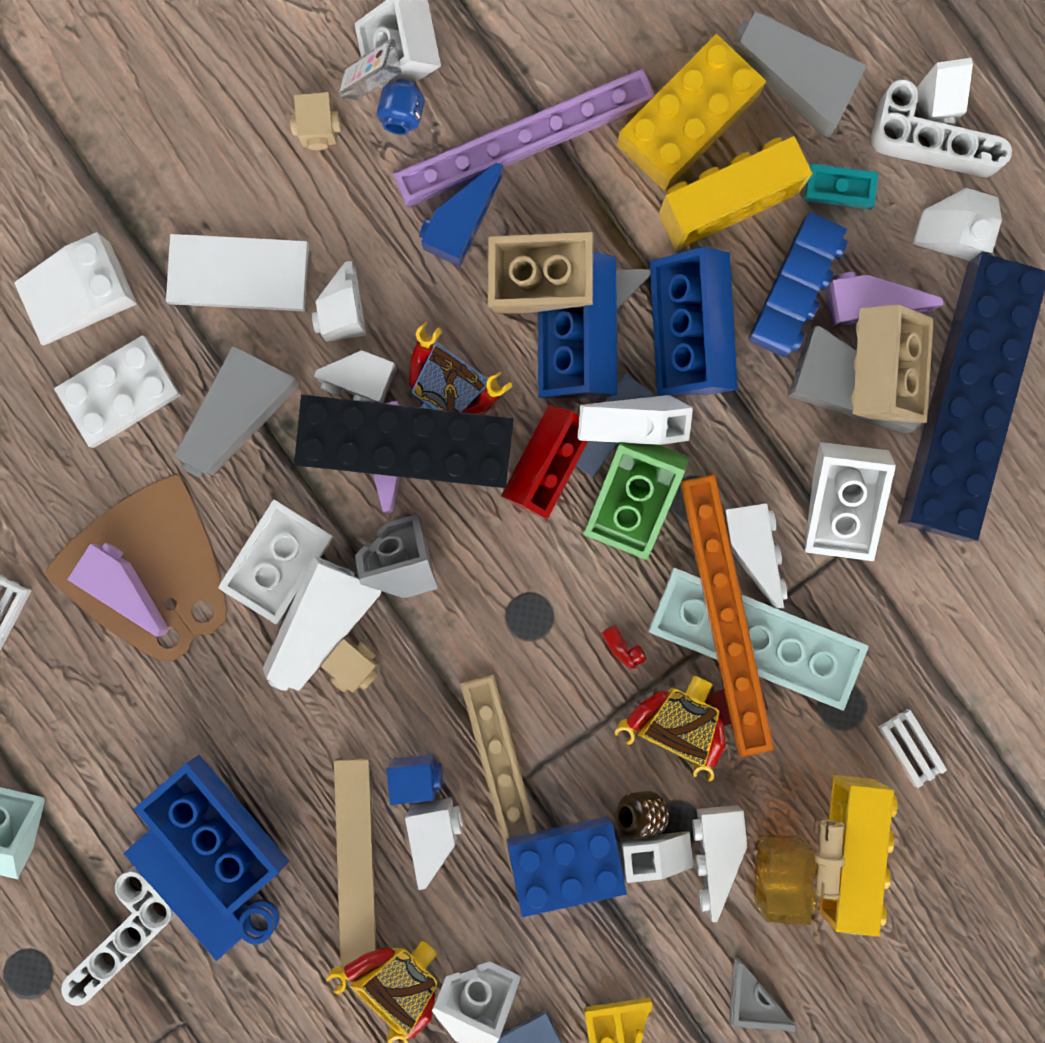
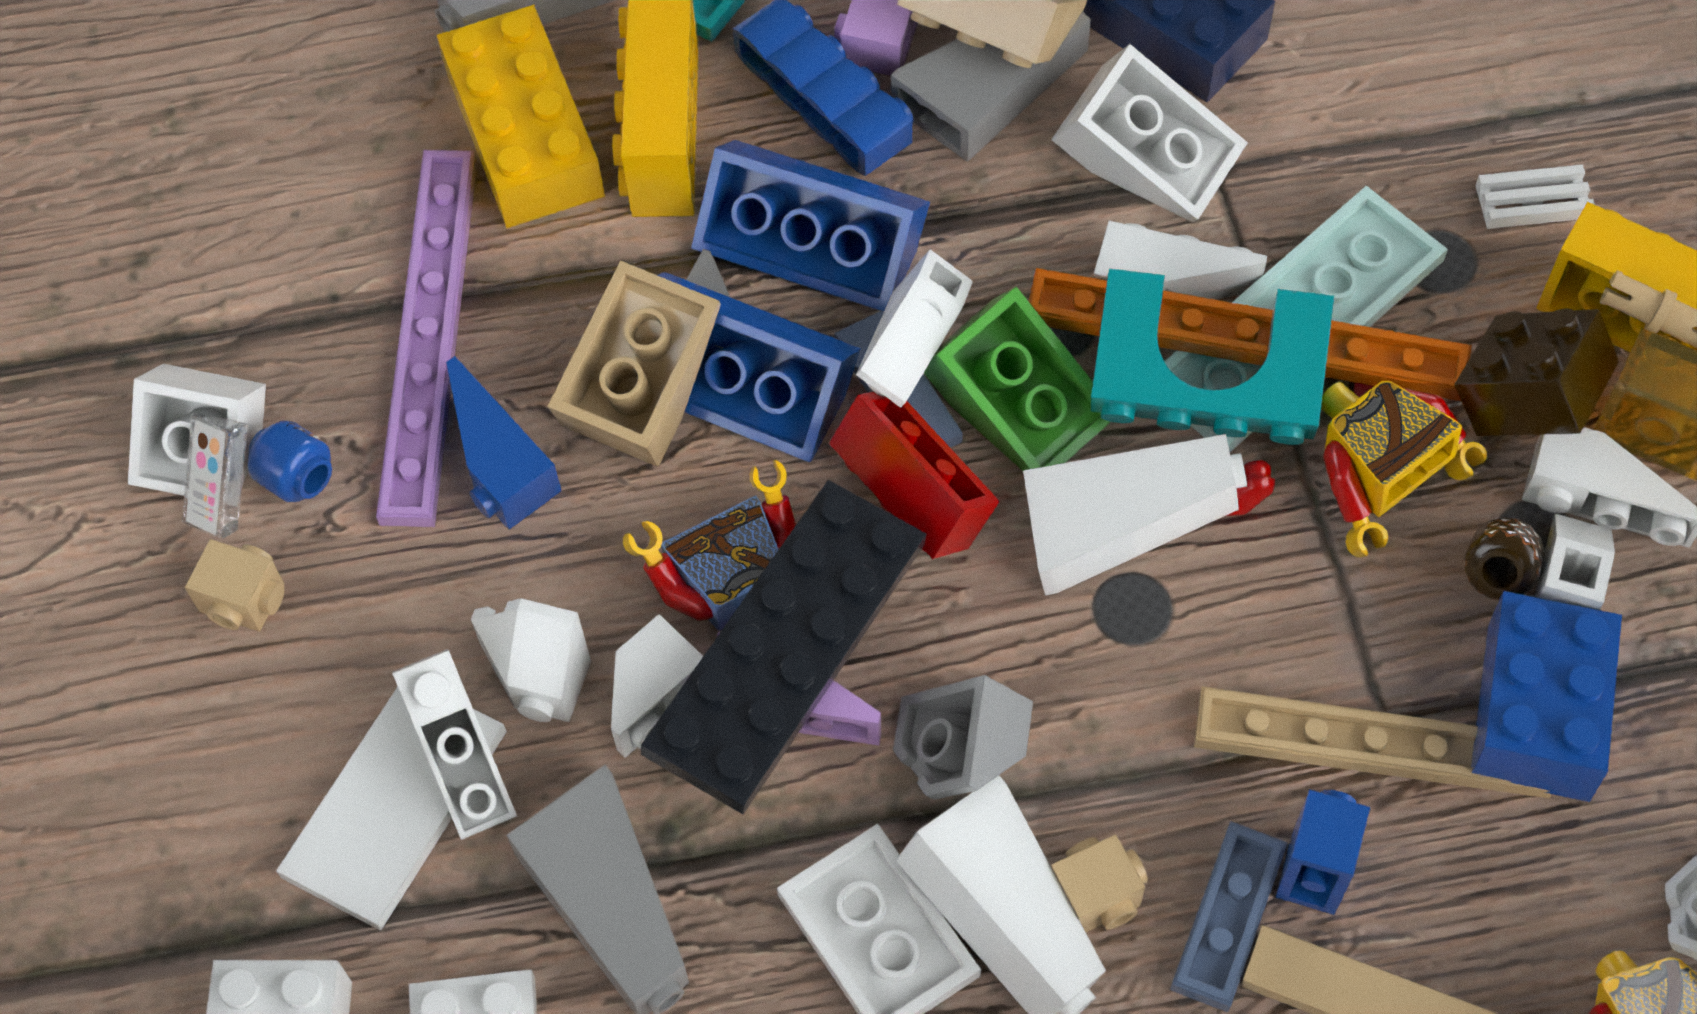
camera: 60 degrees left, 25 degrees down
white slope [405,797,463,890] -> none
none -> white slope [392,649,517,840]
none -> white slope [1023,434,1247,595]
none -> teal arch [1091,268,1335,445]
none -> sand blue tile [1170,821,1288,1012]
none -> dark brown brick [1454,308,1619,436]

